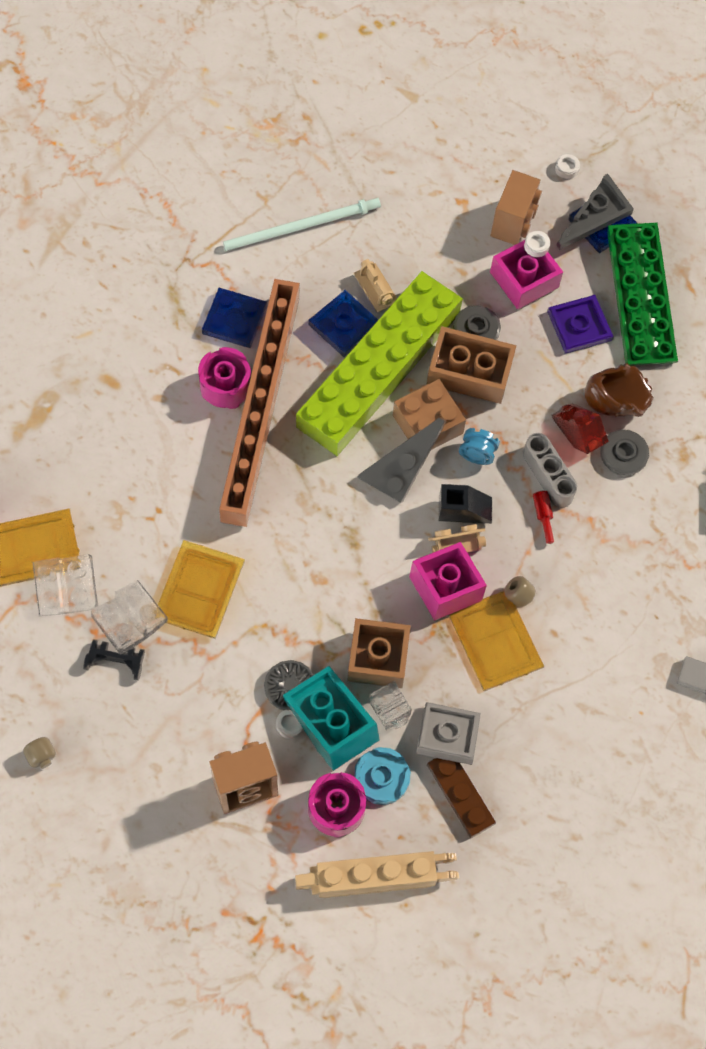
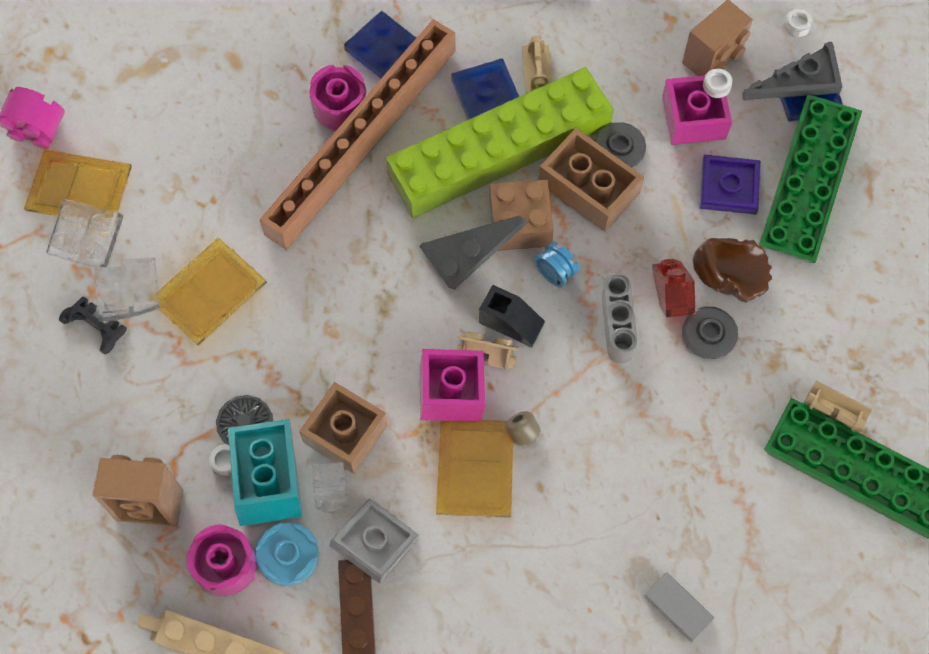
camera: 30 degrees right, 0 degrees up
red axle [533,491,554,544] -> none

